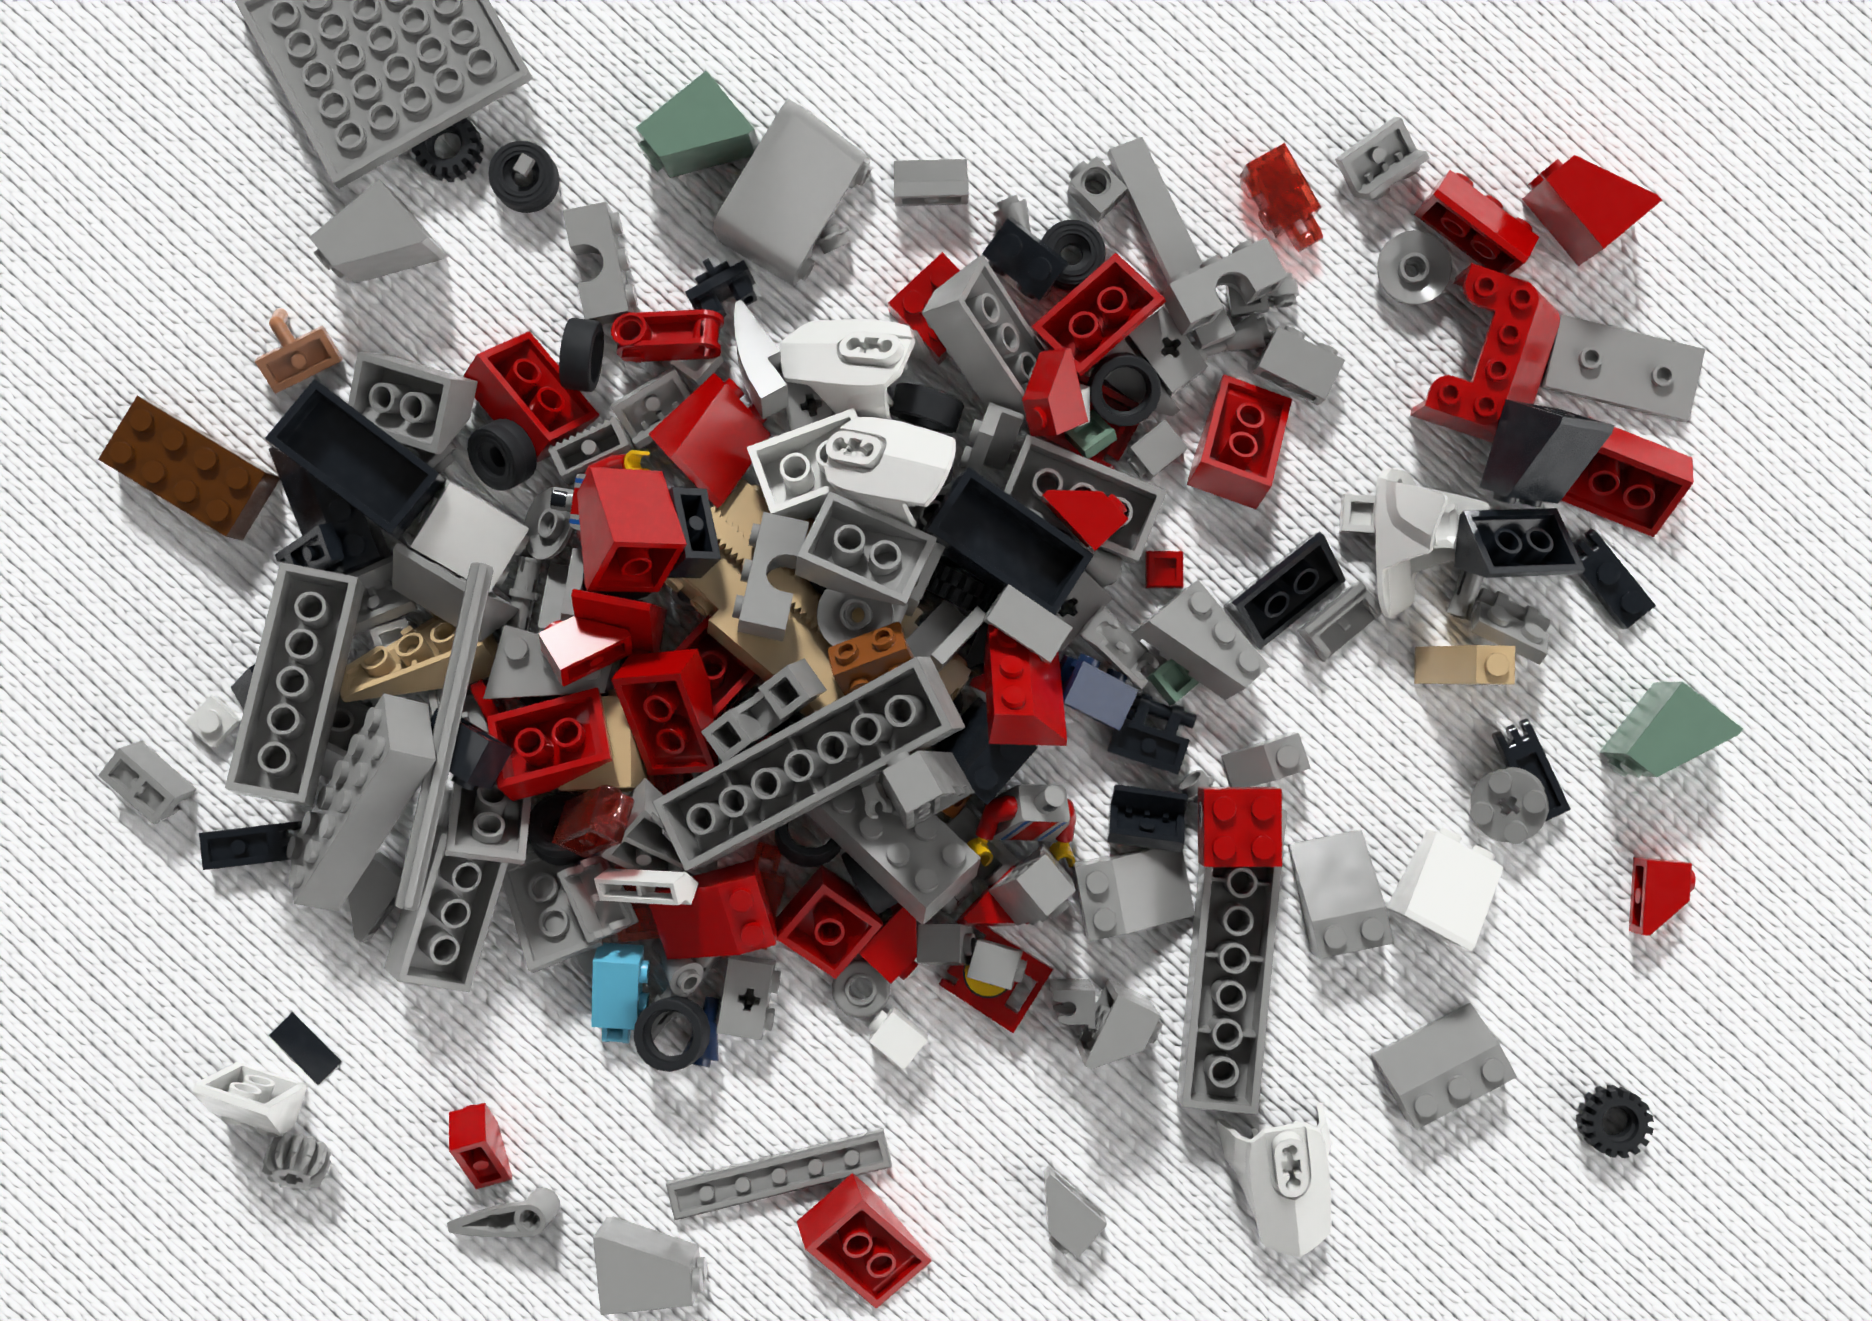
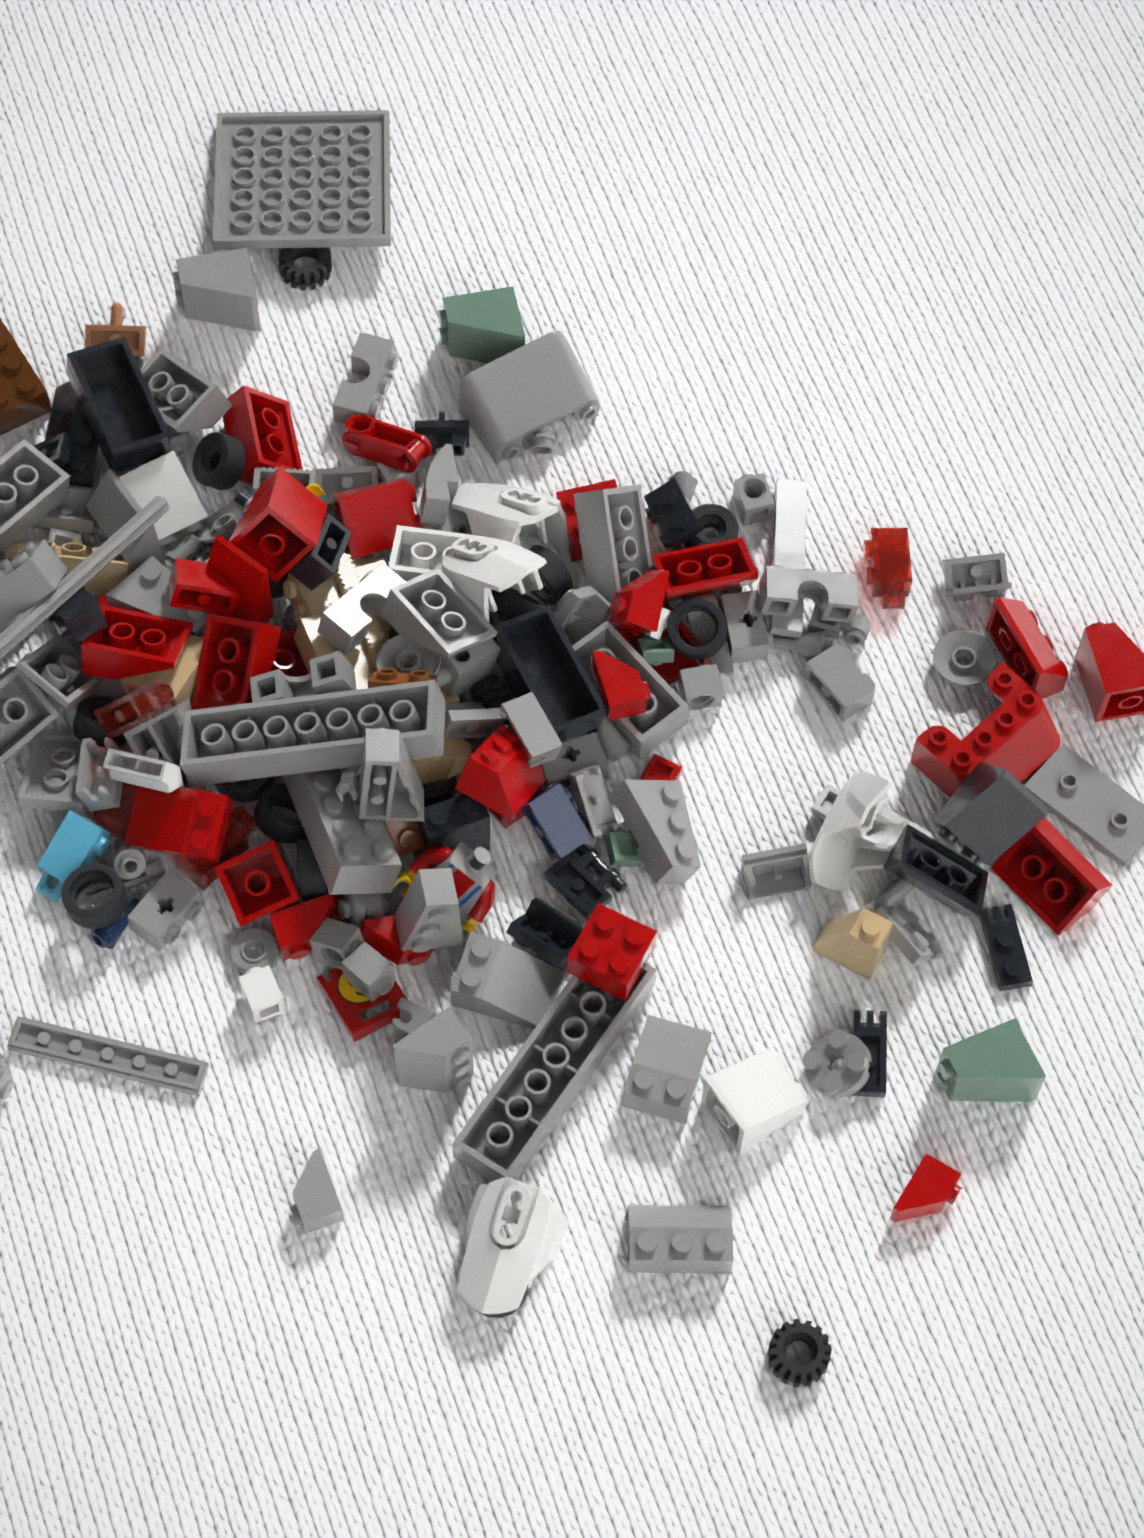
camera: 25 degrees right, 25 degrees down
black tyre [488,141,560,213] -> none
light grey piece [513,153,535,177] -> none
black tyre [559,318,604,392] -> none
red slope [796,1173,932,1309] -> none
light grey panel [894,159,969,206] -> none
red slope [1187,374,1292,509] -> none
light grey slope [1221,732,1311,787] -> none
black slope [1224,531,1346,649] -> none

